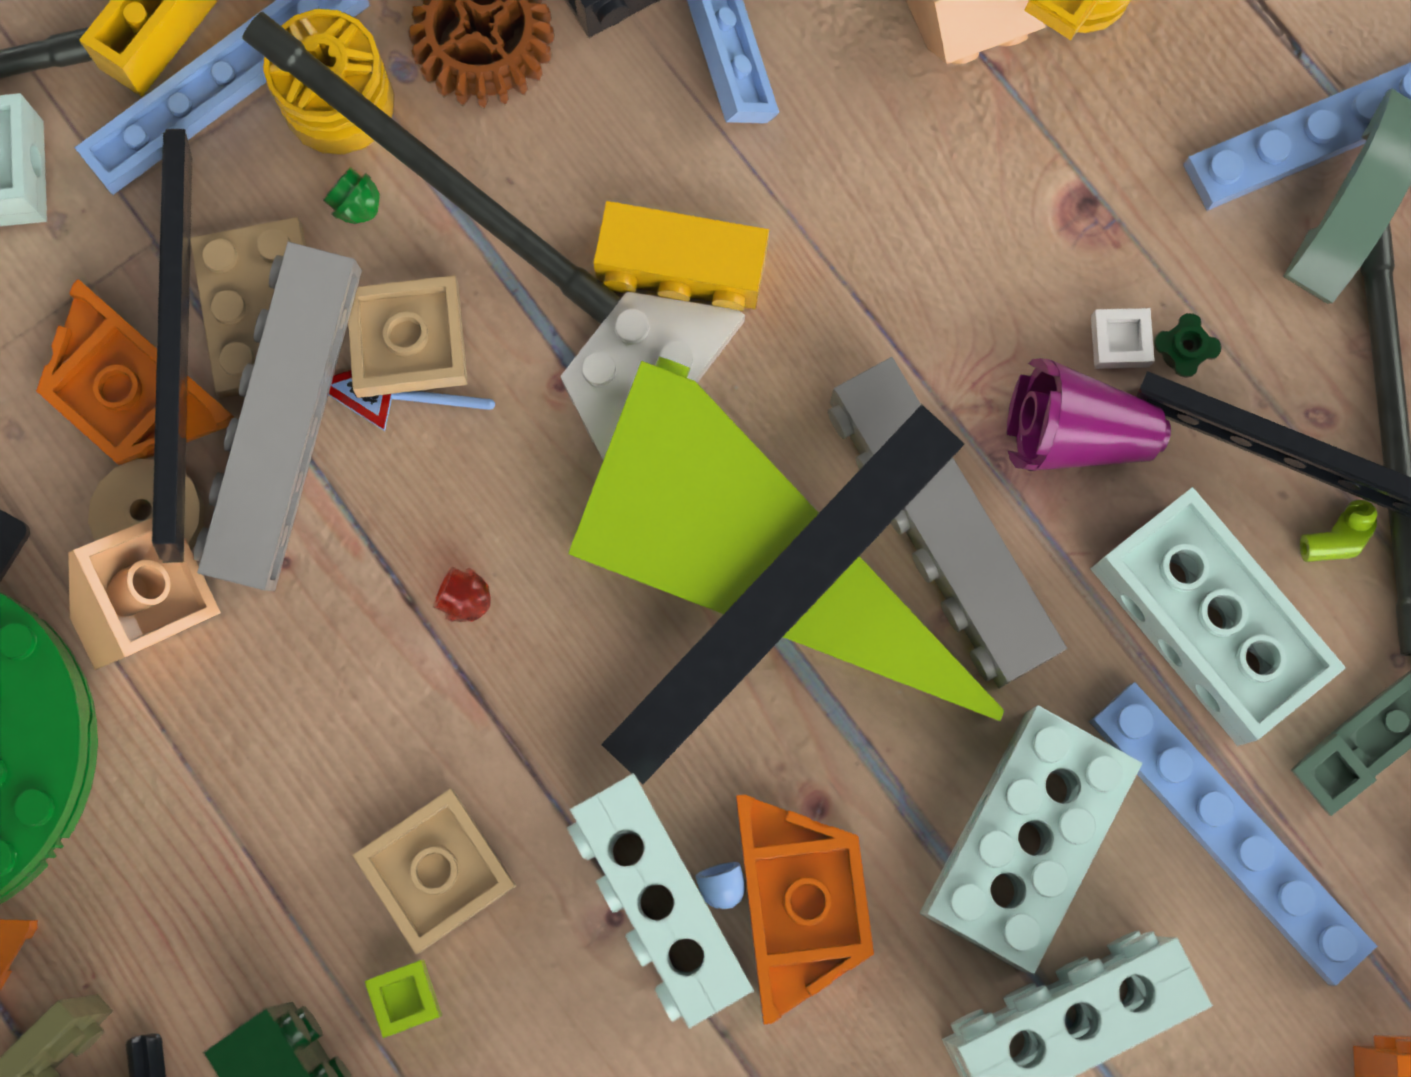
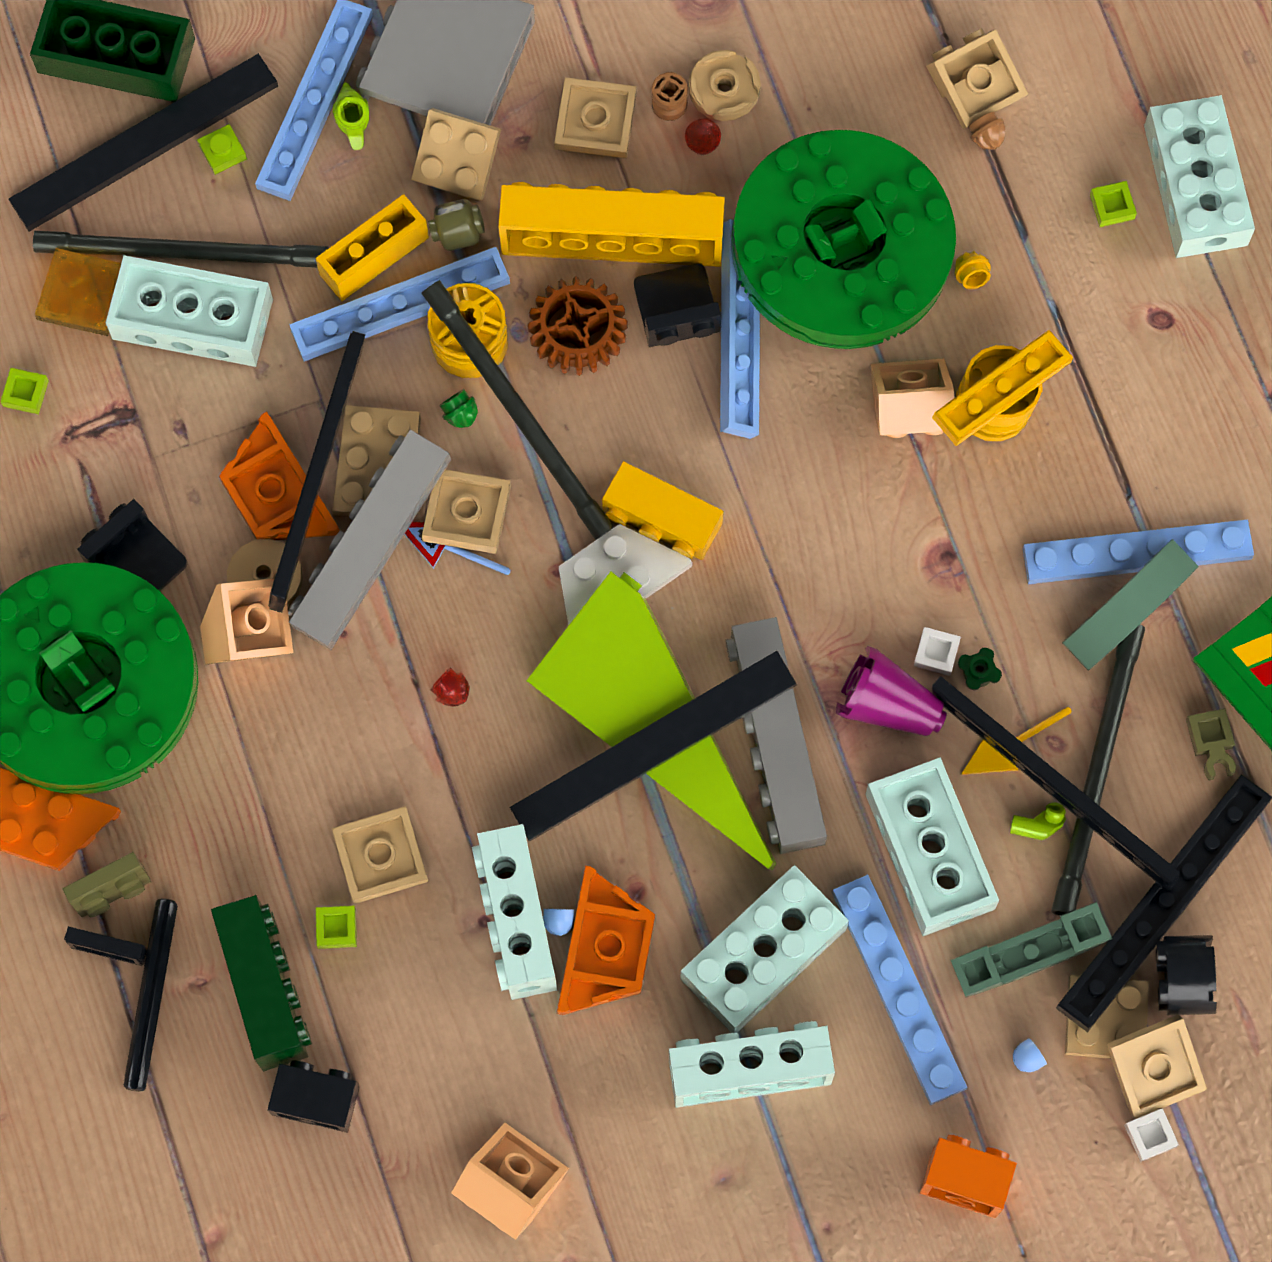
camera: 20 degrees right, 5 degrees down
none -> yellow piece [961,707,1072,775]

